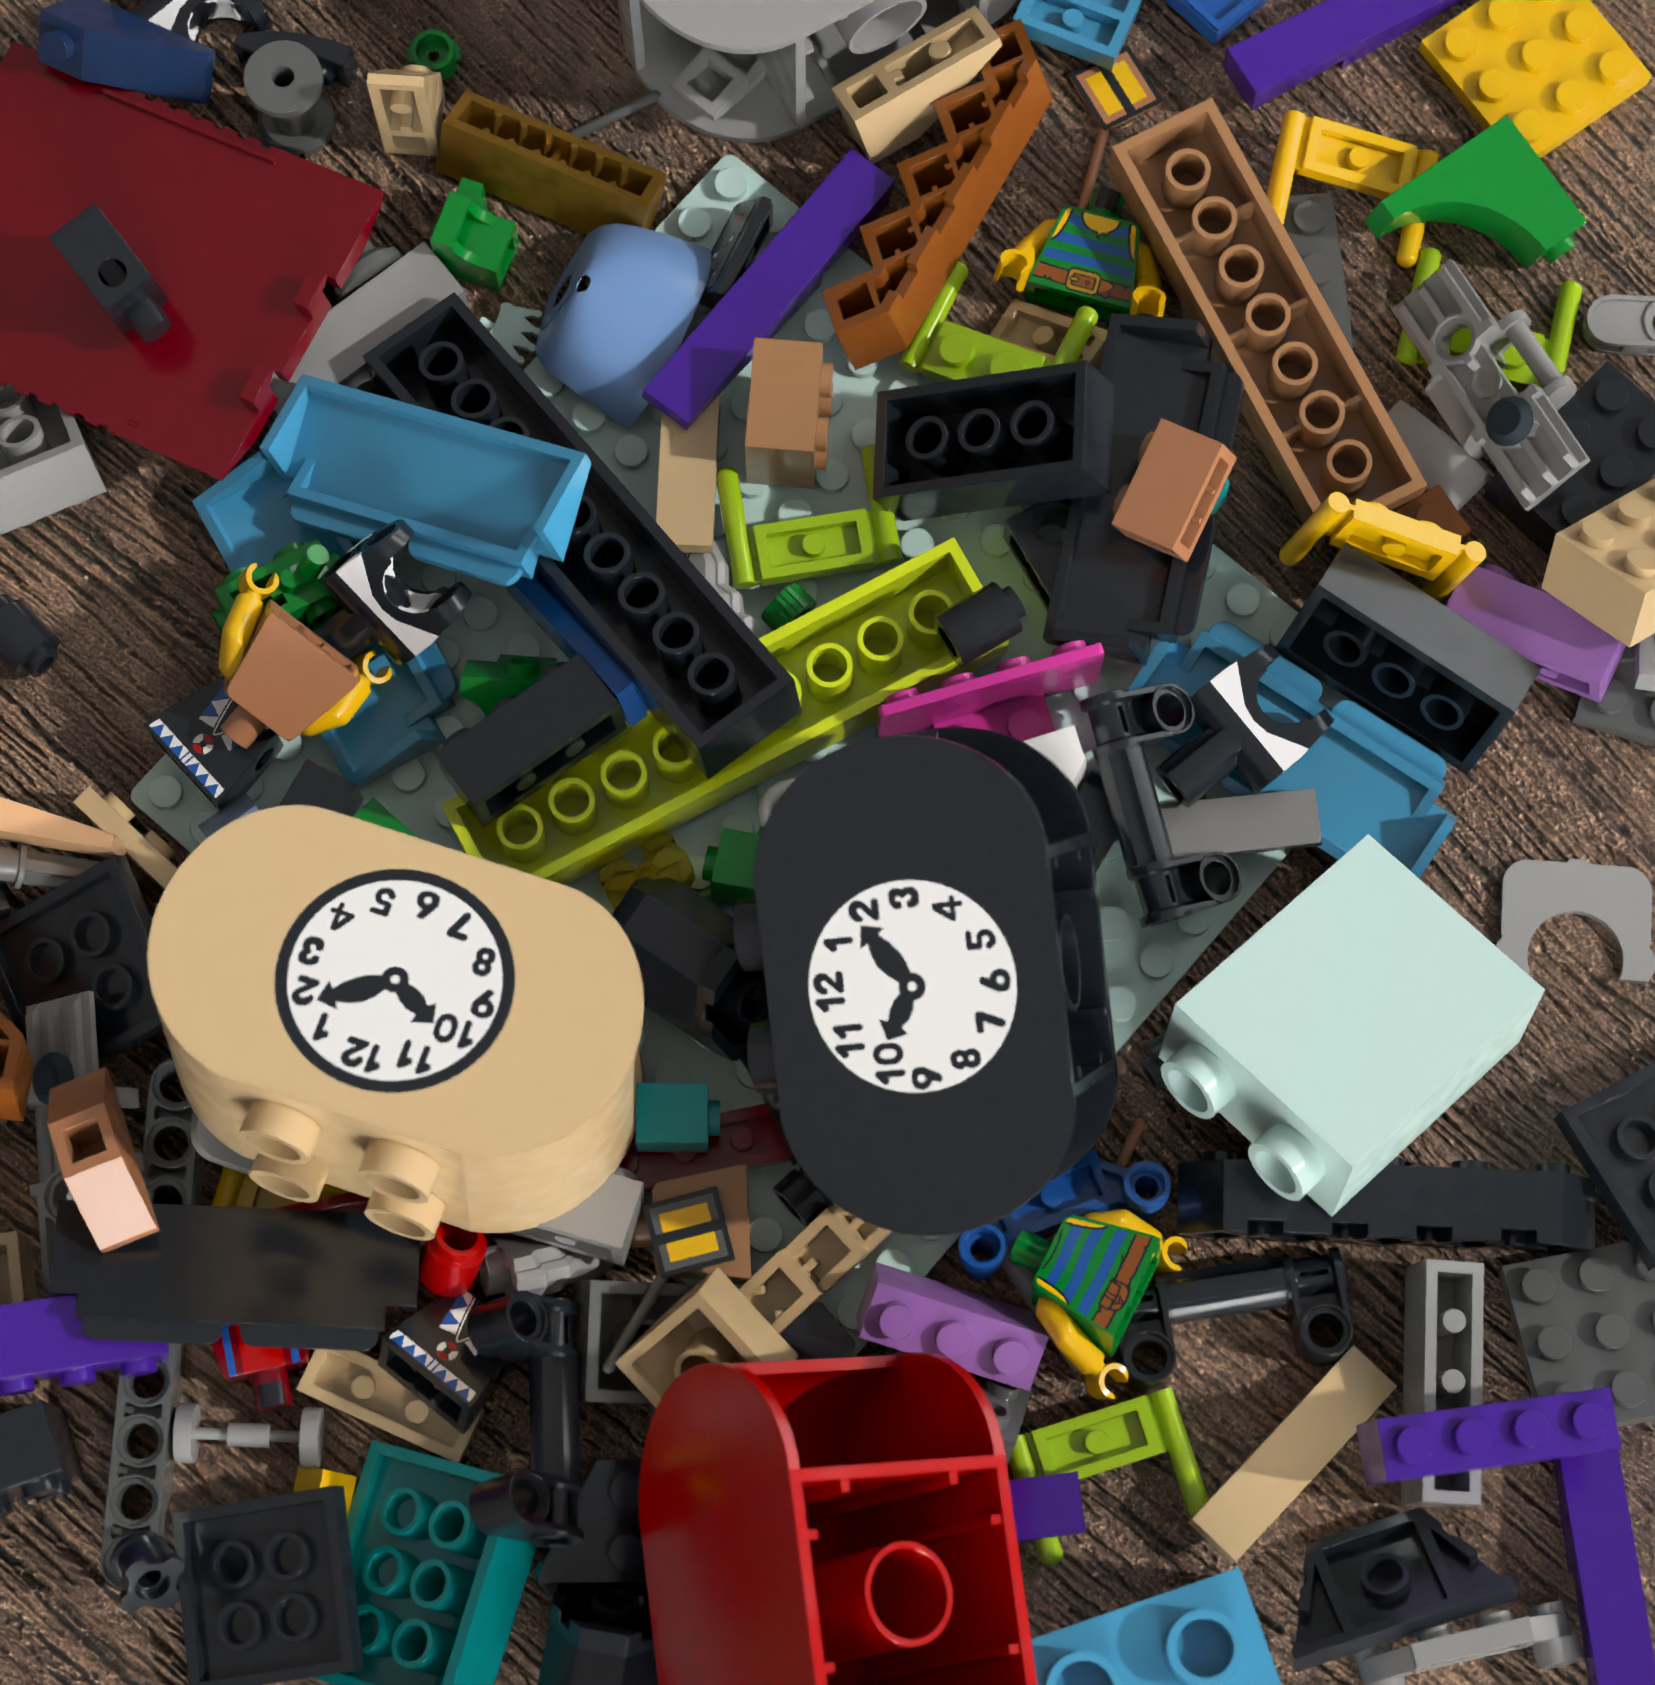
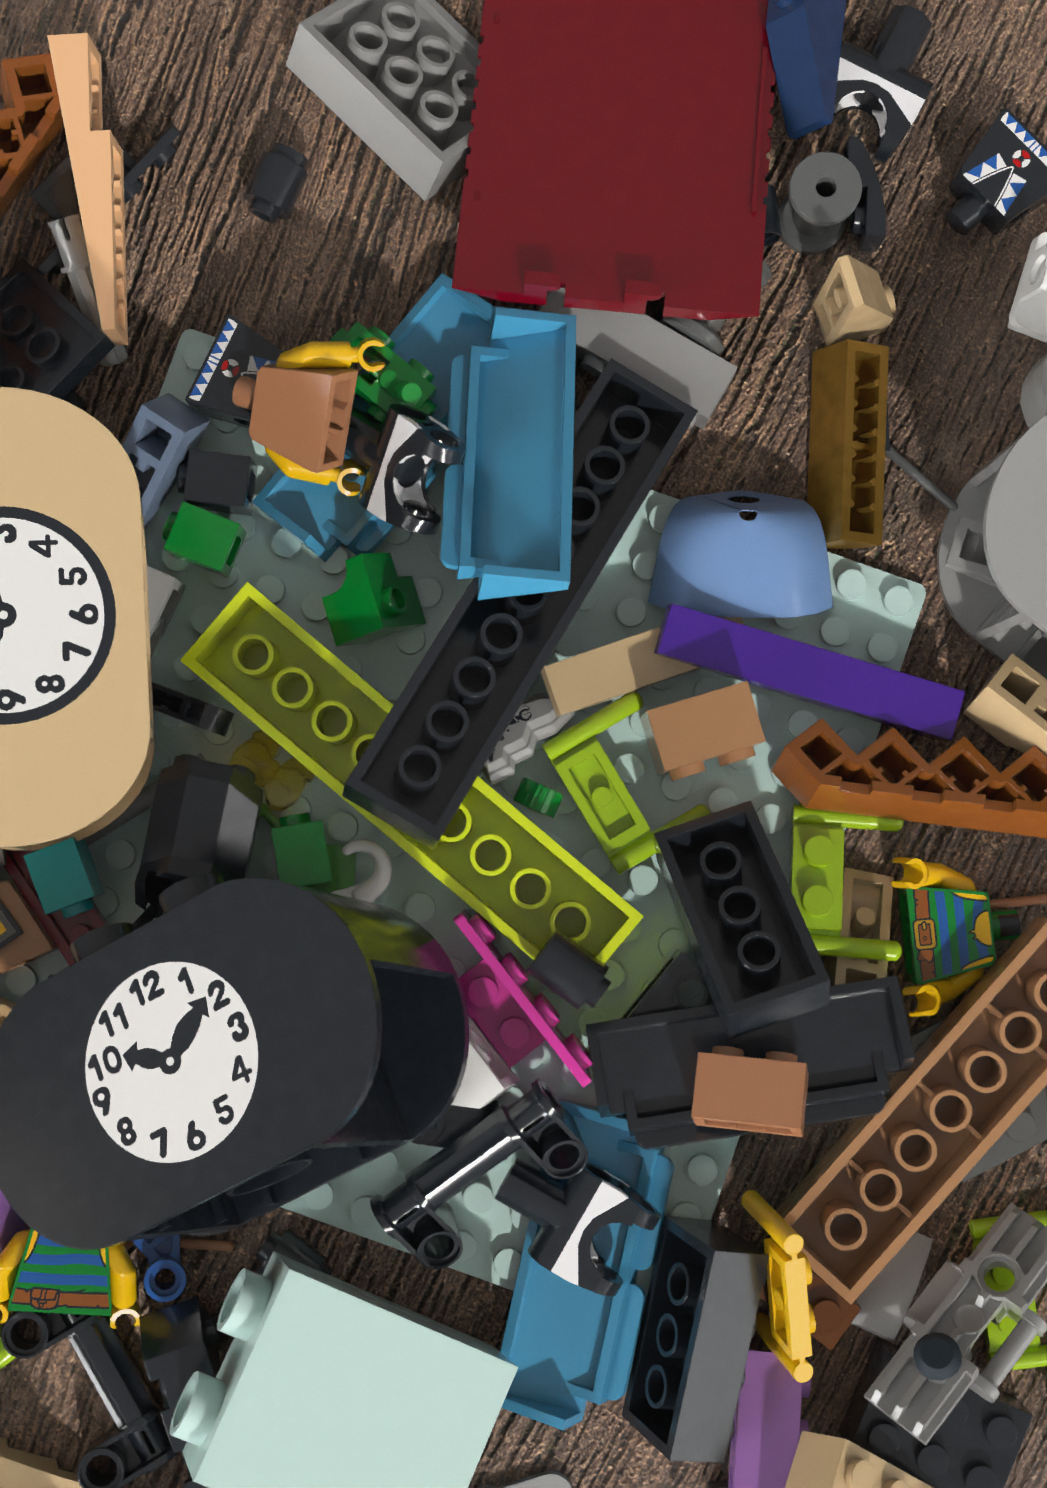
camera: 70 degrees right, 10 degrees up
black torso [49,202,172,343] -> none
tan plate [73,786,178,891] -> none
green plate [407,29,461,82] -> none
green brick [429,177,519,292] -> none
black brick [434,653,627,828] -> none
light aqua piece [480,302,542,367] -> none
blue tile [505,574,648,727] -> none
black slope [698,196,773,310] -> none
light grey slope [1160,788,1322,859] -> none

